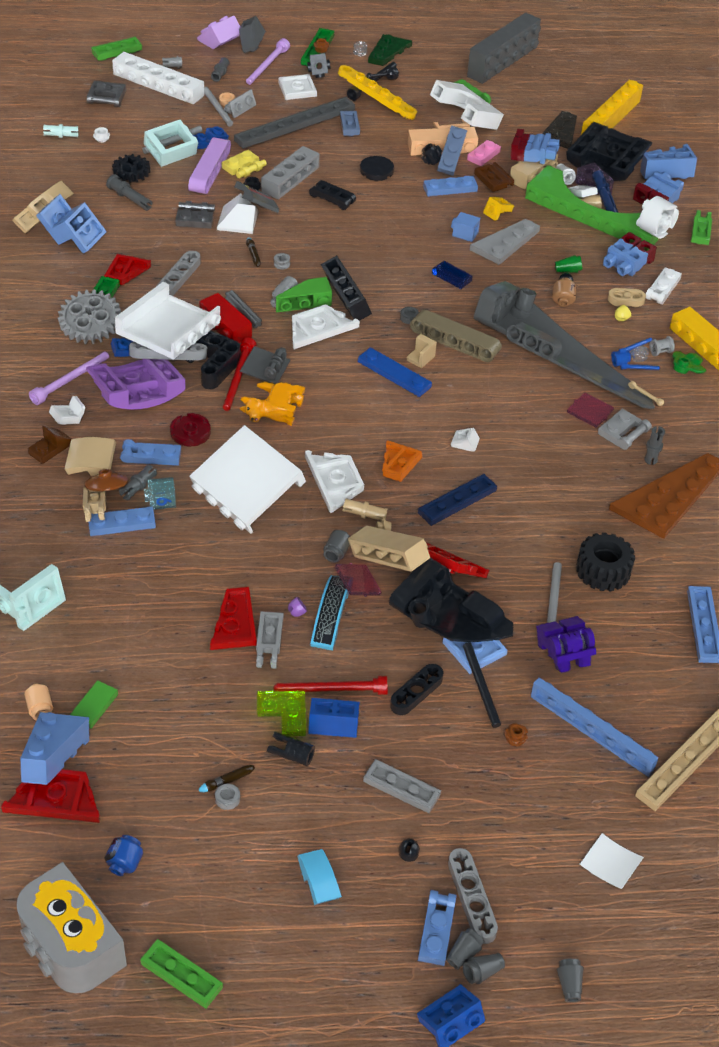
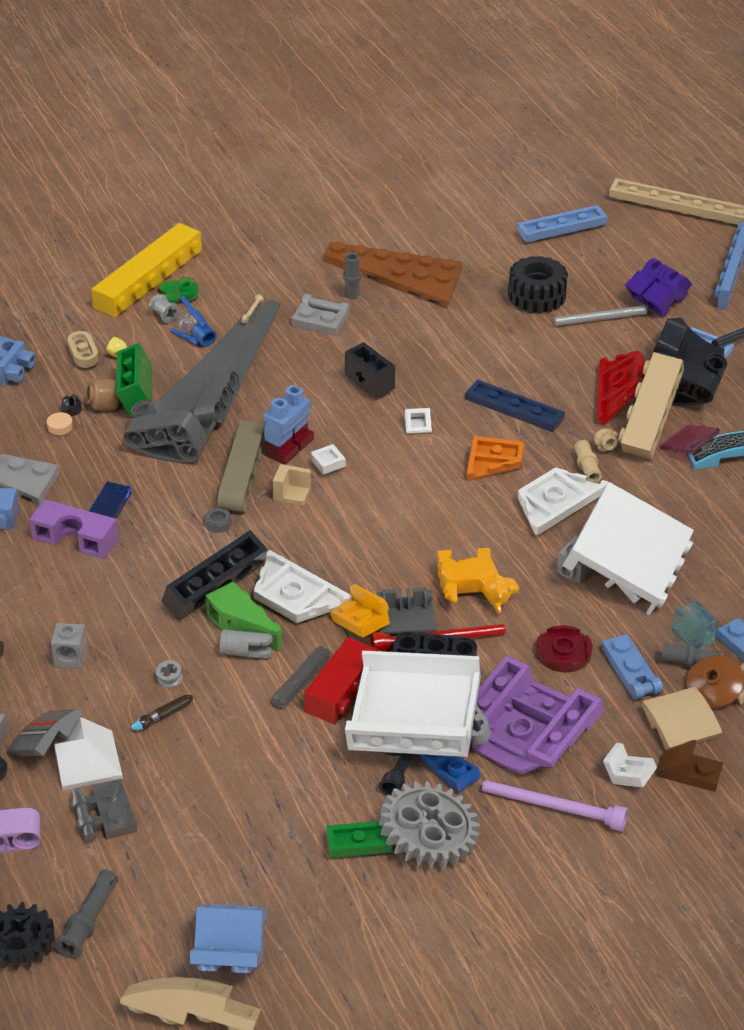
camera: 110 degrees left, 5 degrees down
red wing [104,254,151,285] -> none
light grey beam [157,251,201,296] -> none
dark grey brick [323,530,350,563] -> none
blue plate [358,347,432,397] -> none
green cone [555,255,582,273] -> none
clear pink piece [567,393,614,428] -> none
white plate [646,267,682,305] -> none
none -> medium lavender arch [29,499,119,559]
none -> light nougat tile [47,412,73,435]
none -> light grey brick [51,623,88,669]
none -> green brick [116,343,153,415]
none -> medium blue hips [263,385,314,465]
none -> white plate [311,444,346,475]
none -> light orange bracket [330,584,390,638]
none -> black brick [345,342,395,398]

